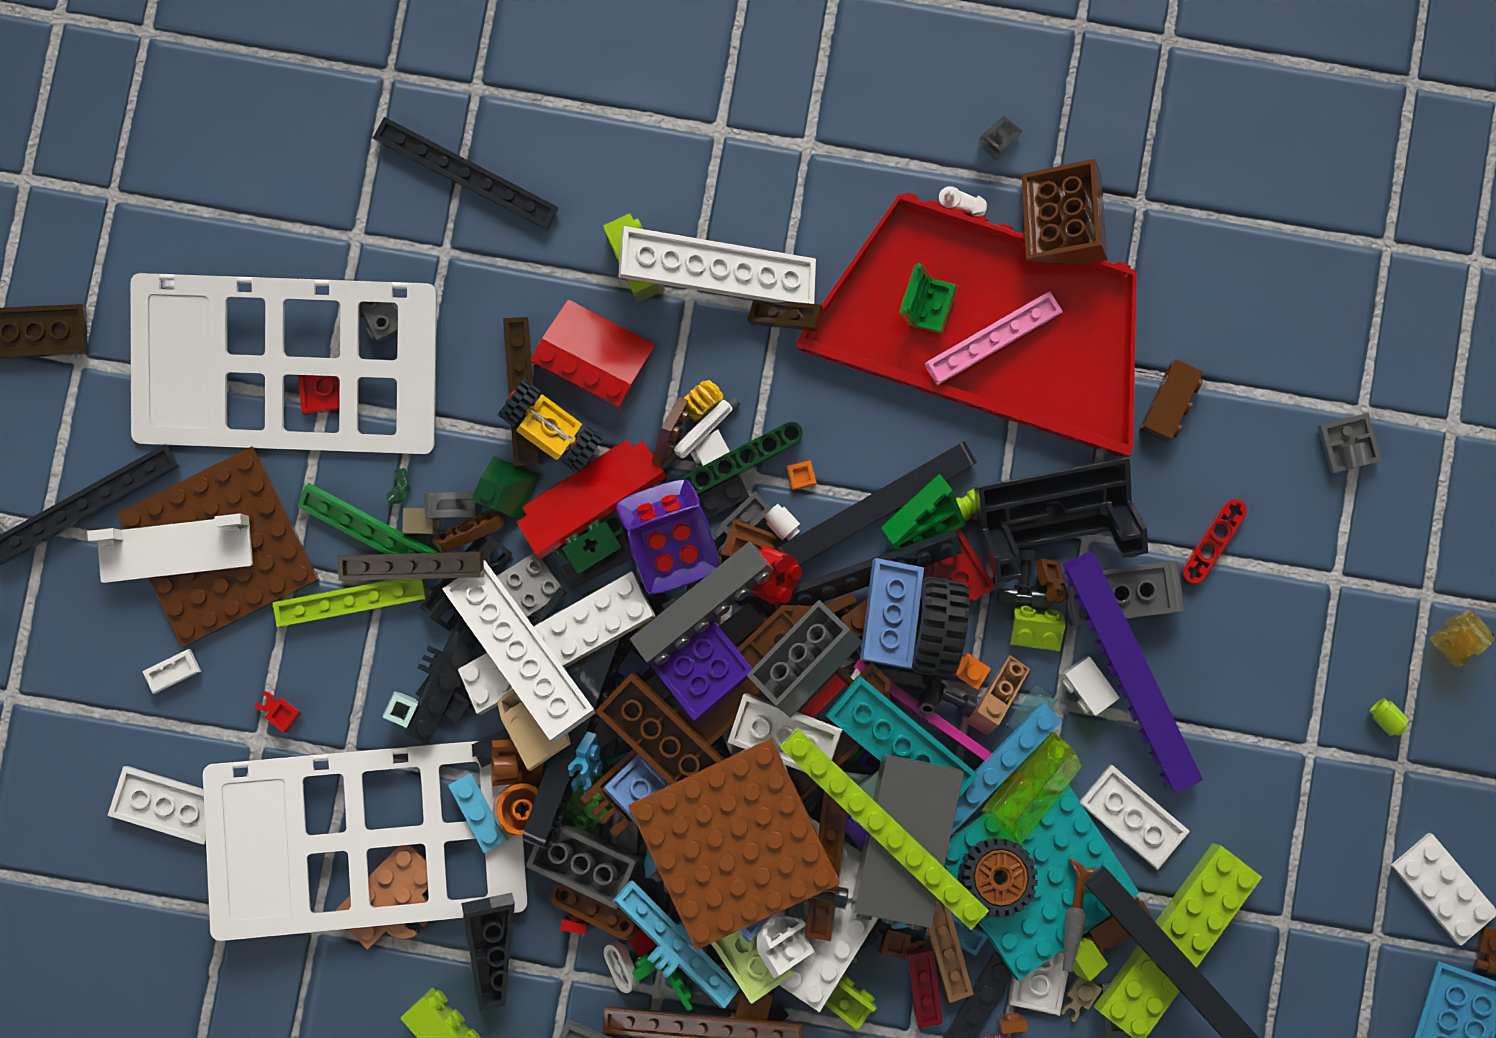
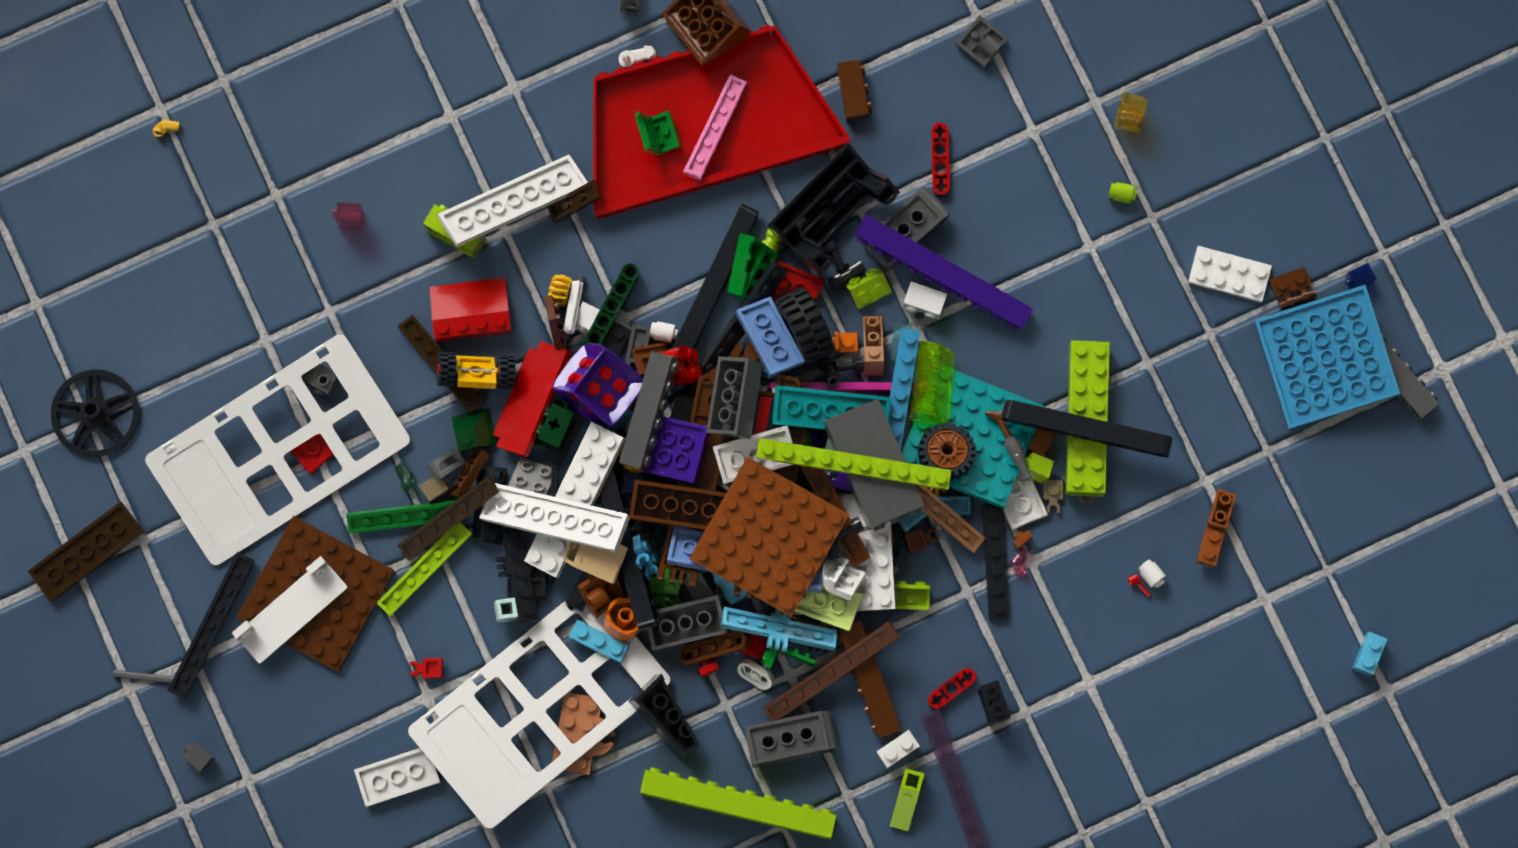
camera: 35 degrees left, 5 degrees down
white plate [142,649,201,694] -> none
black plate [373,117,559,230] -> none
orange tile [787,460,817,491] -> none
dark red plate [906,947,943,1029] -> none
reddish brown plate [1035,559,1067,603] -> none
white tile [1080,764,1190,870] -> none
none -> black wheel [51,369,140,457]
none -> clear pink brick [333,202,364,230]

